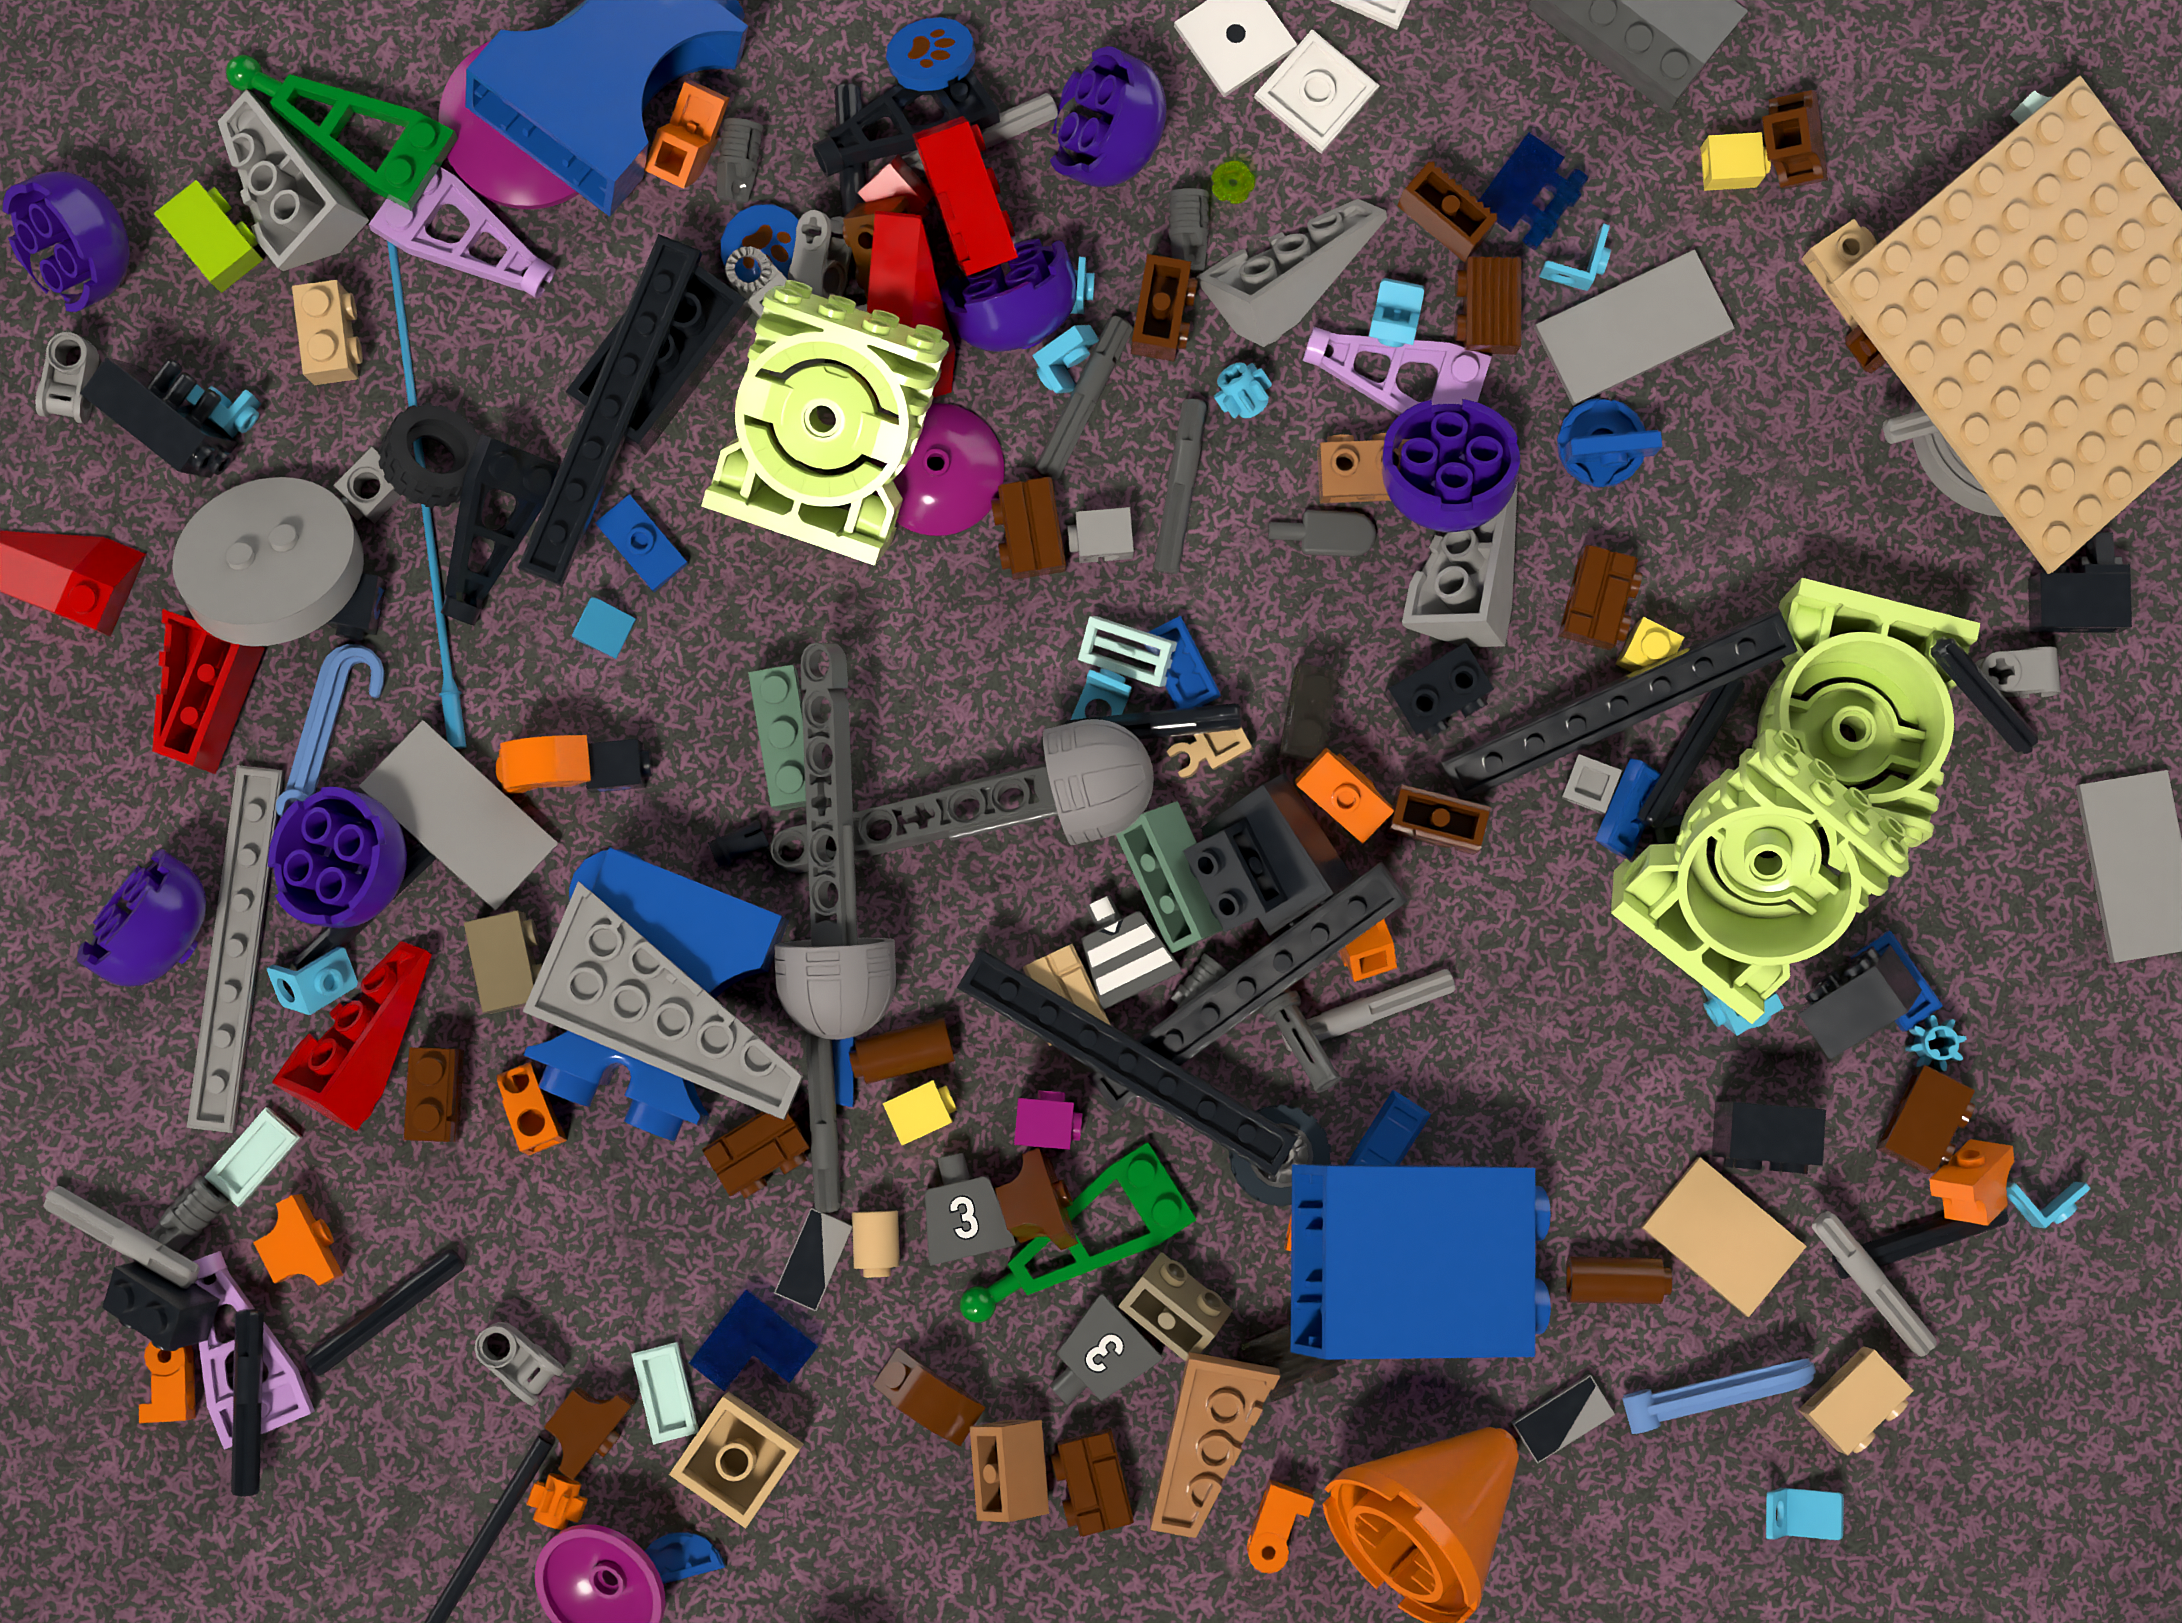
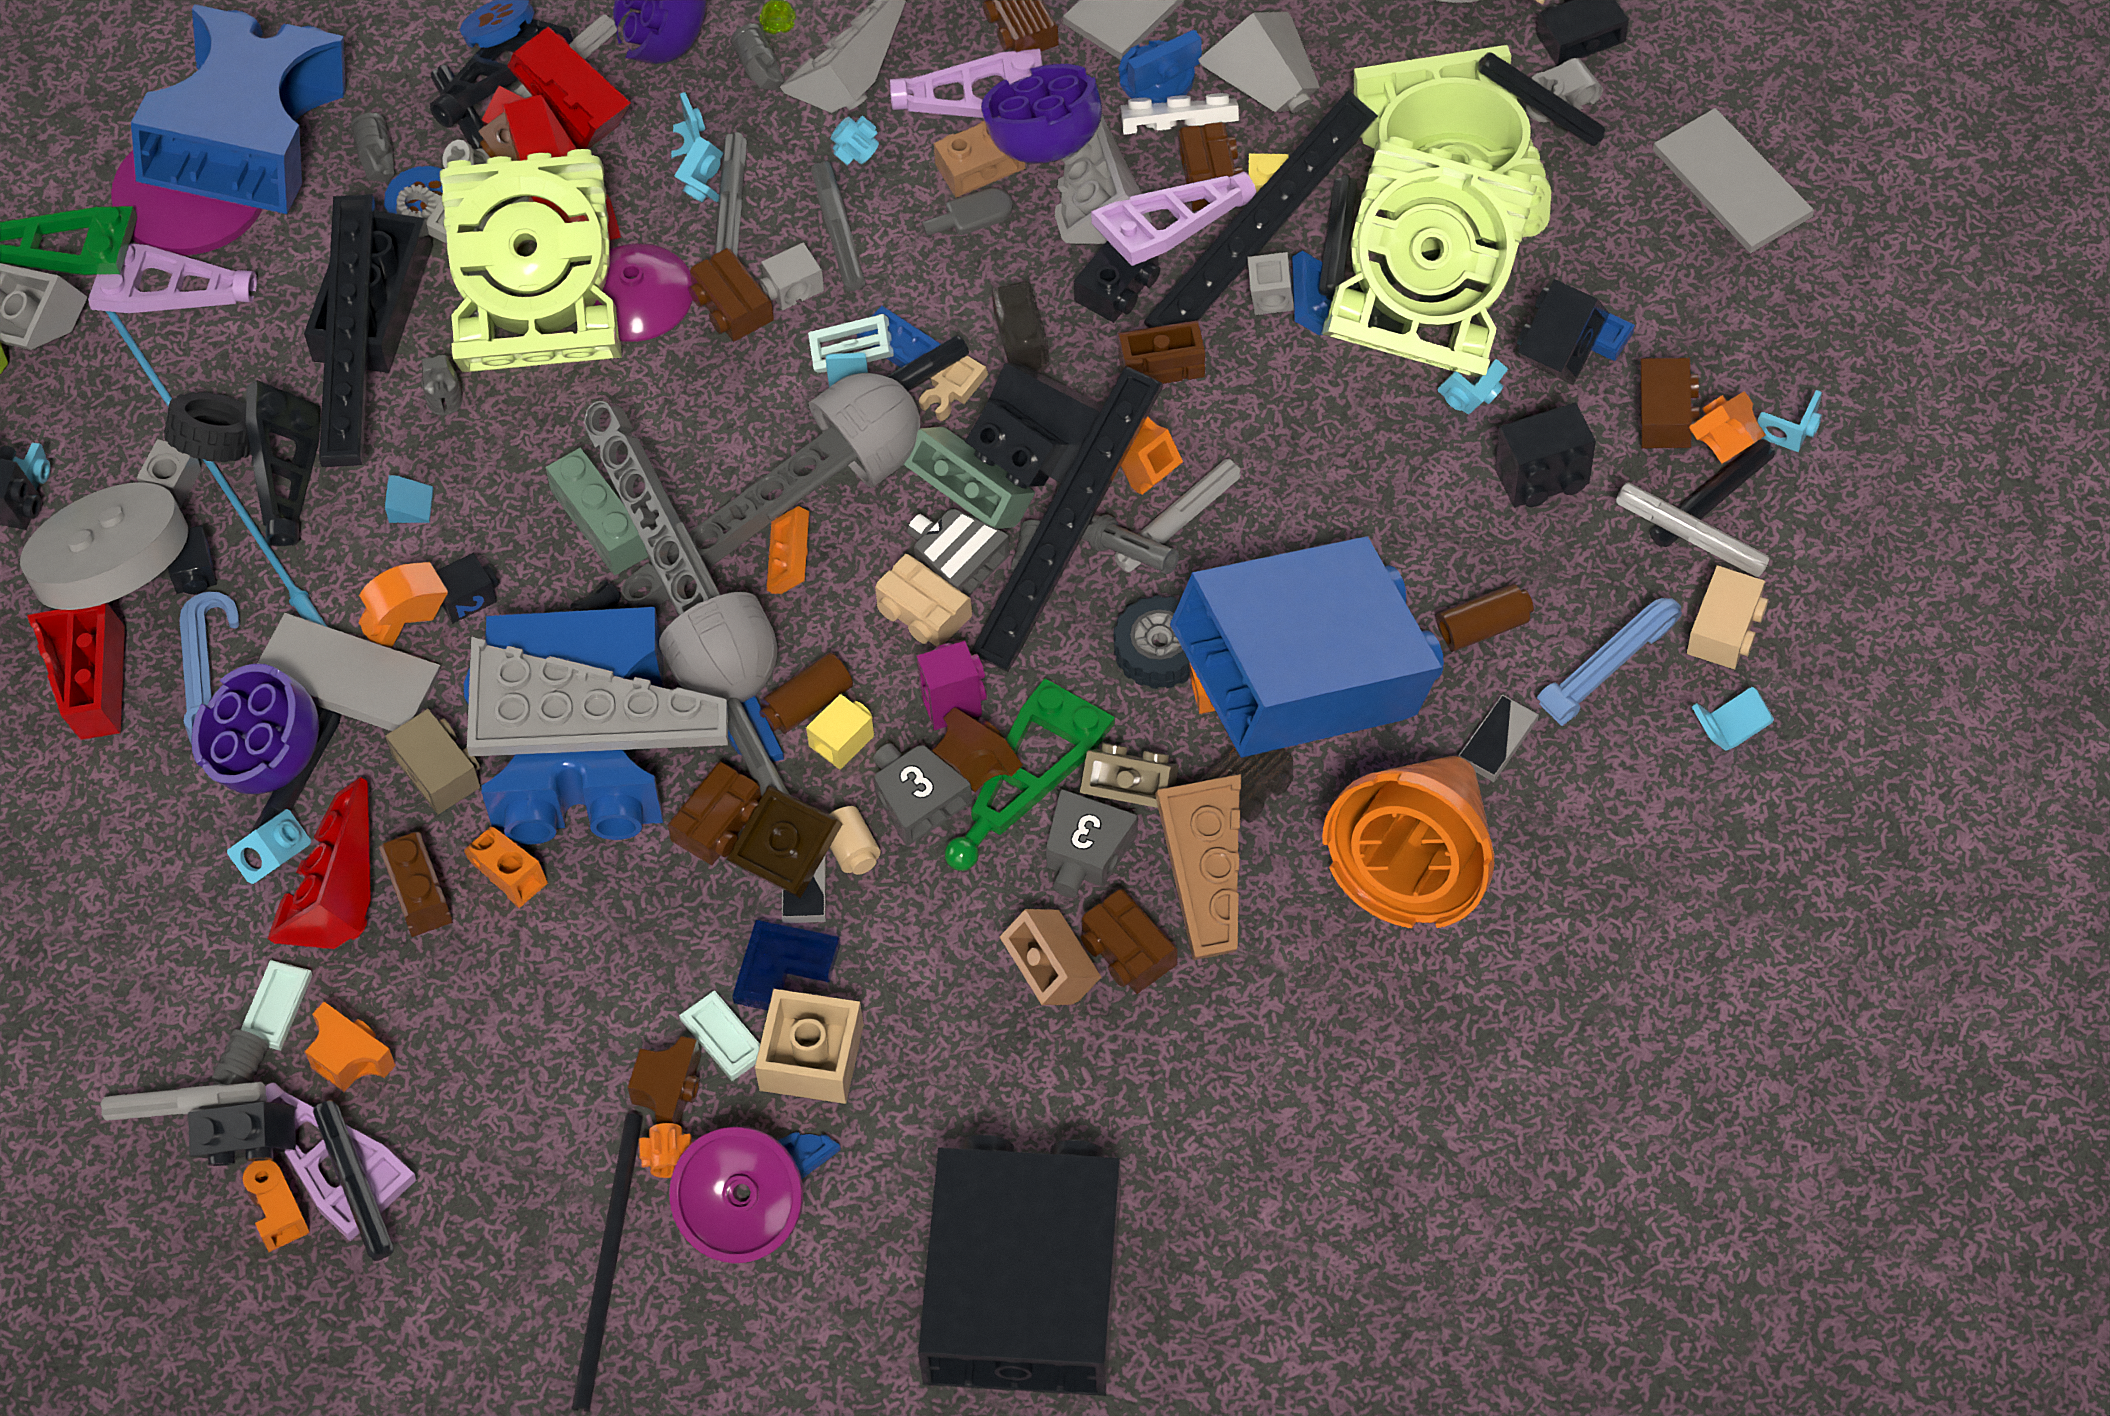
camera: 15 degrees left, 25 degrees down
dark purple cylinder [77,849,206,987] -> none
light grey tile [187,765,285,1133] -> none
tan brick [292,280,363,385] -> none
black axle [305,1249,465,1376] -> none
light grey piece [475,1322,565,1406] -> none
blue plate [595,494,688,592] -> none
orange brick [644,79,730,189] -> none
reddish brown brick [872,1347,986,1446] -> none
dark purple cylinder [940,239,1077,352] -> none
black tile [957,948,1298,1177] -> none
reddish brown brick [1131,254,1198,362] -> none
orange leg [1247,1479,1315,1574] -> none
orange brick [1295,748,1394,844] -> none
medium azure bracket [1369,278,1425,347] -> none
tan tile [1641,1157,1807,1317] -> none
medium azure gear [1905,1015,1967,1072] -> none
none -> dark grey hinge [421,355,463,415]
none -> dark brown tile [726,786,843,898]
none -> orange plate [767,506,809,594]
none -> lavender plate [1091,172,1256,266]
none -> white wing [1120,93,1239,135]
none -> light grey slope [1198,12,1320,113]

